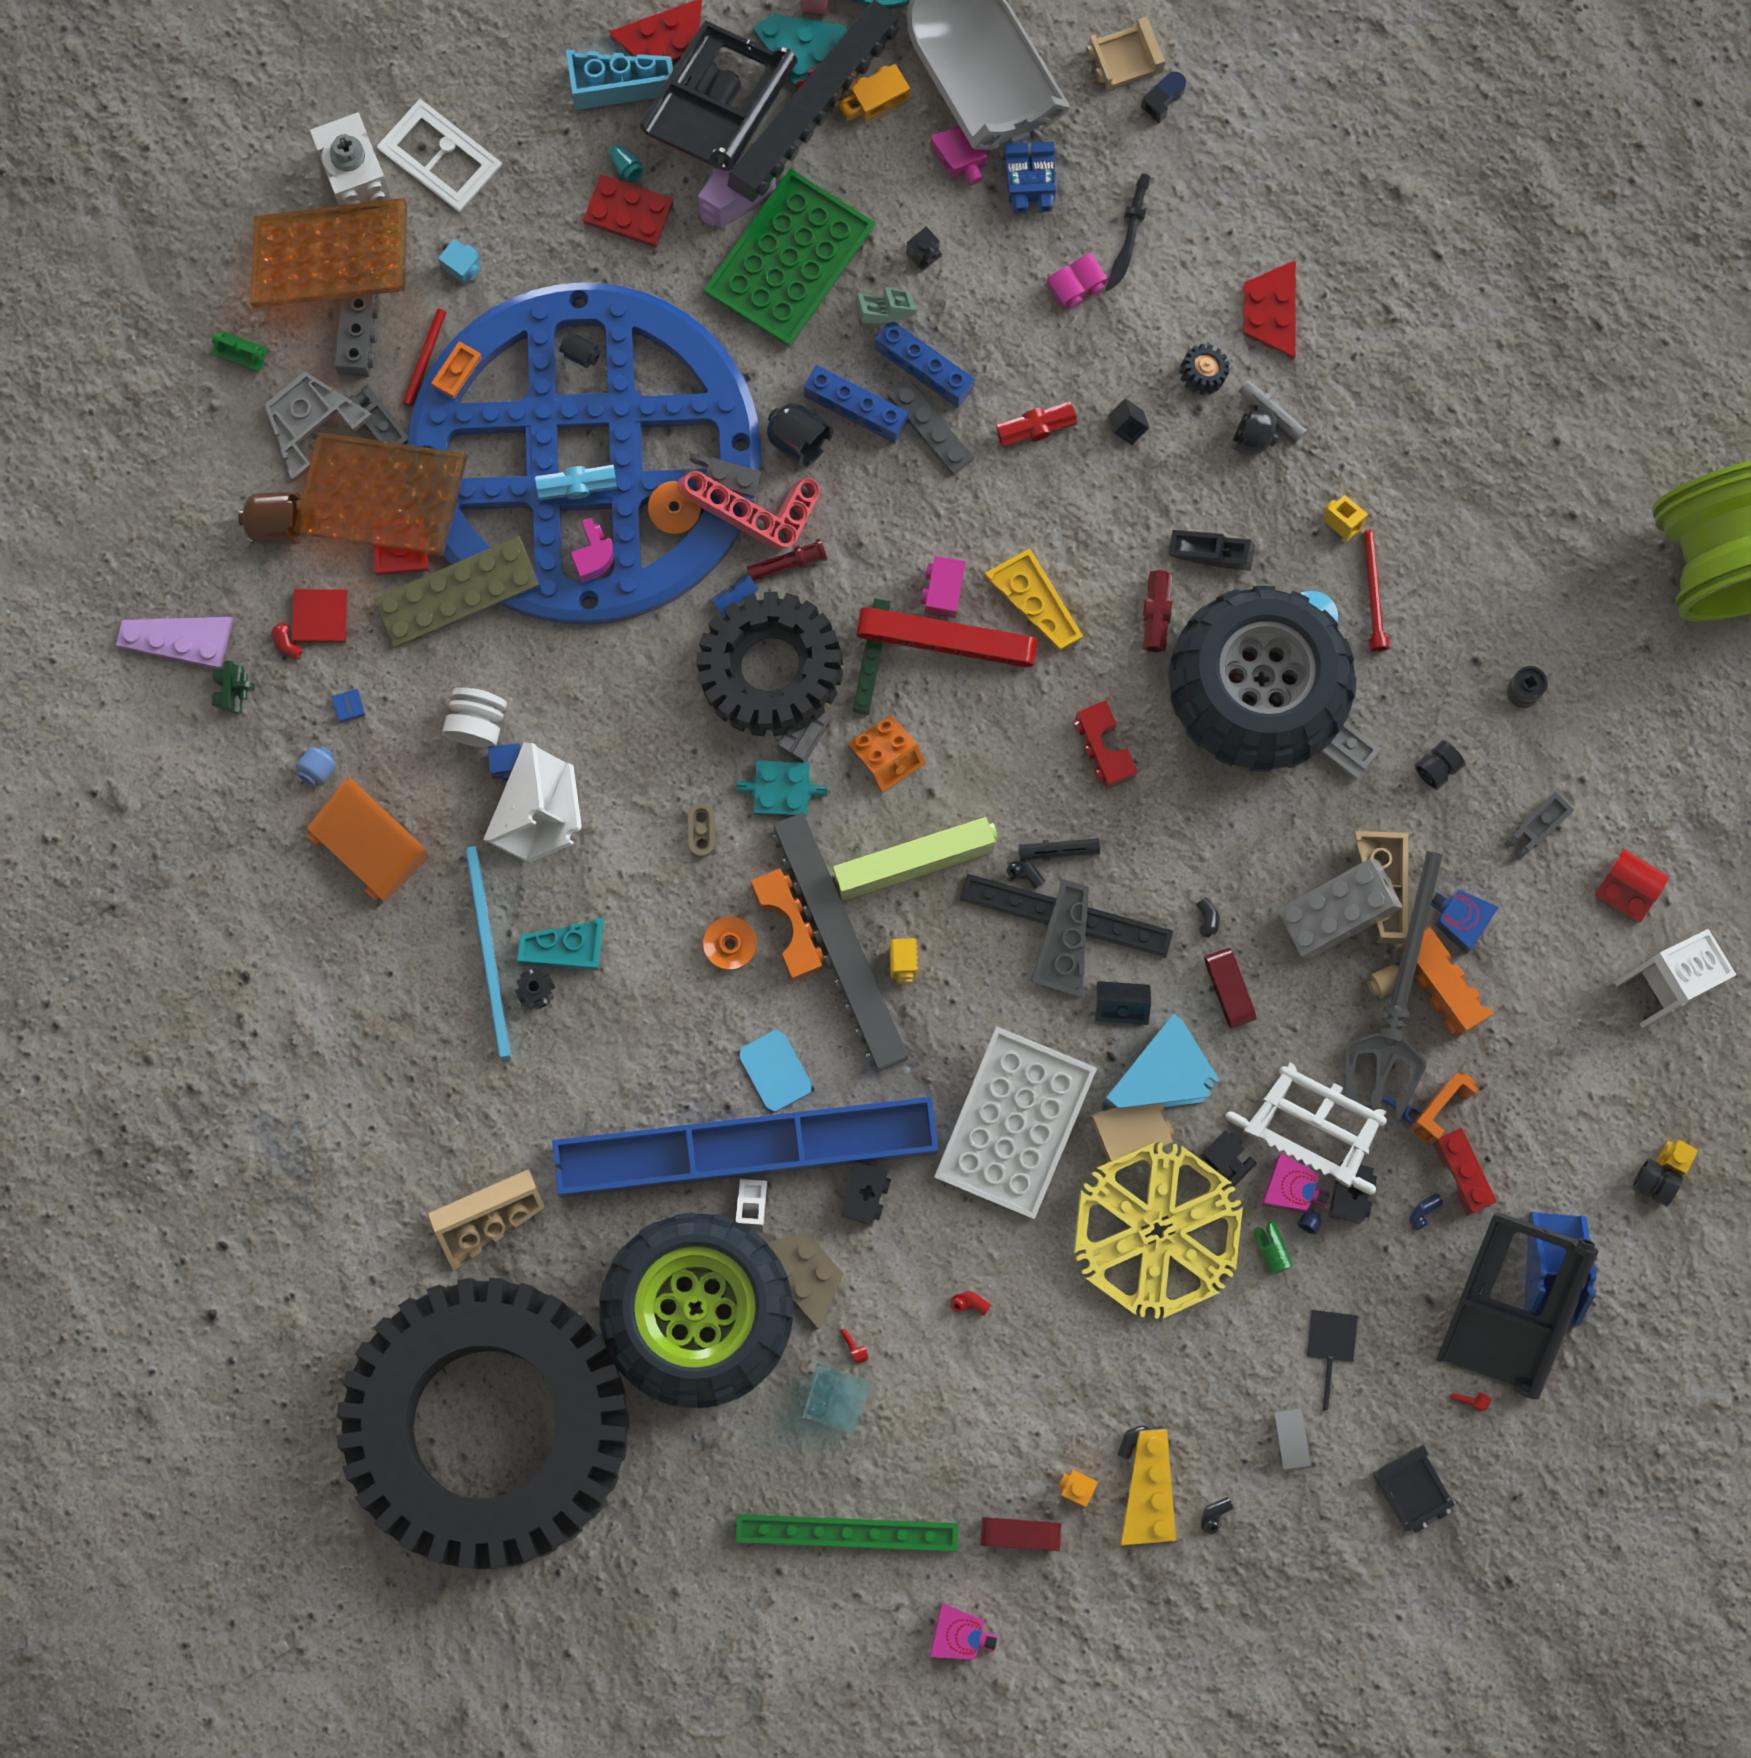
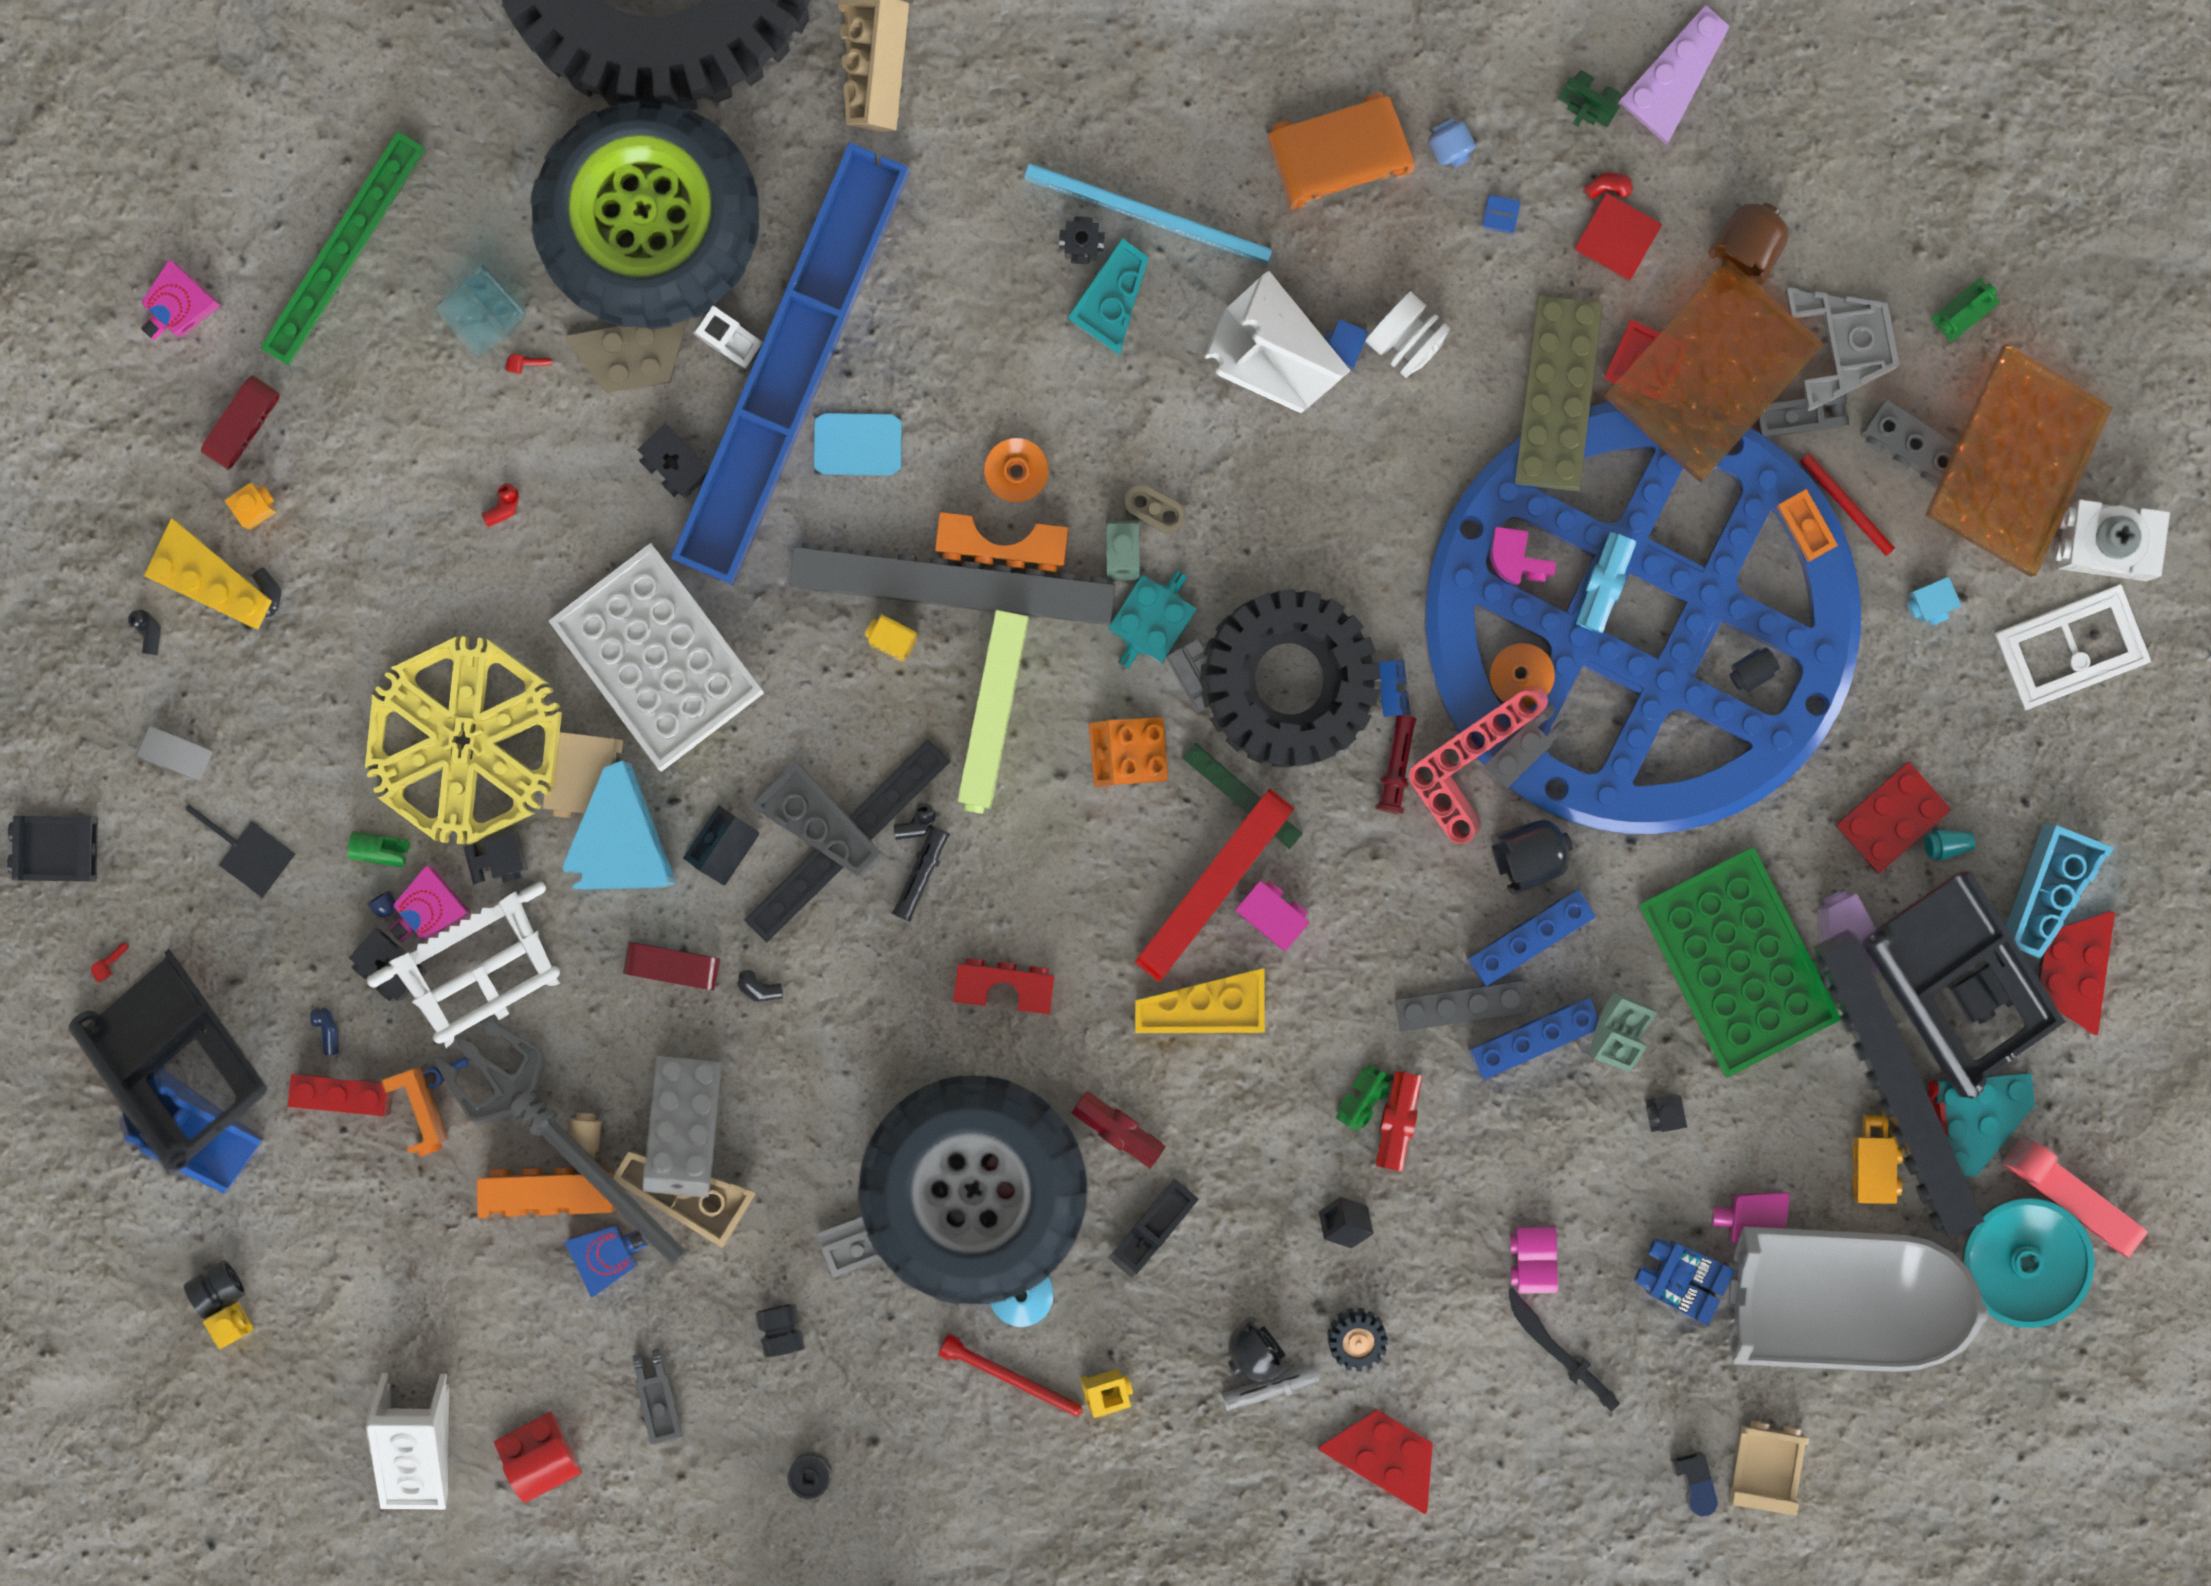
camera: 125 degrees right, 10 degrees up
none -> sand green torso [1106,519,1139,581]
none -> green hinge [1335,1063,1392,1132]

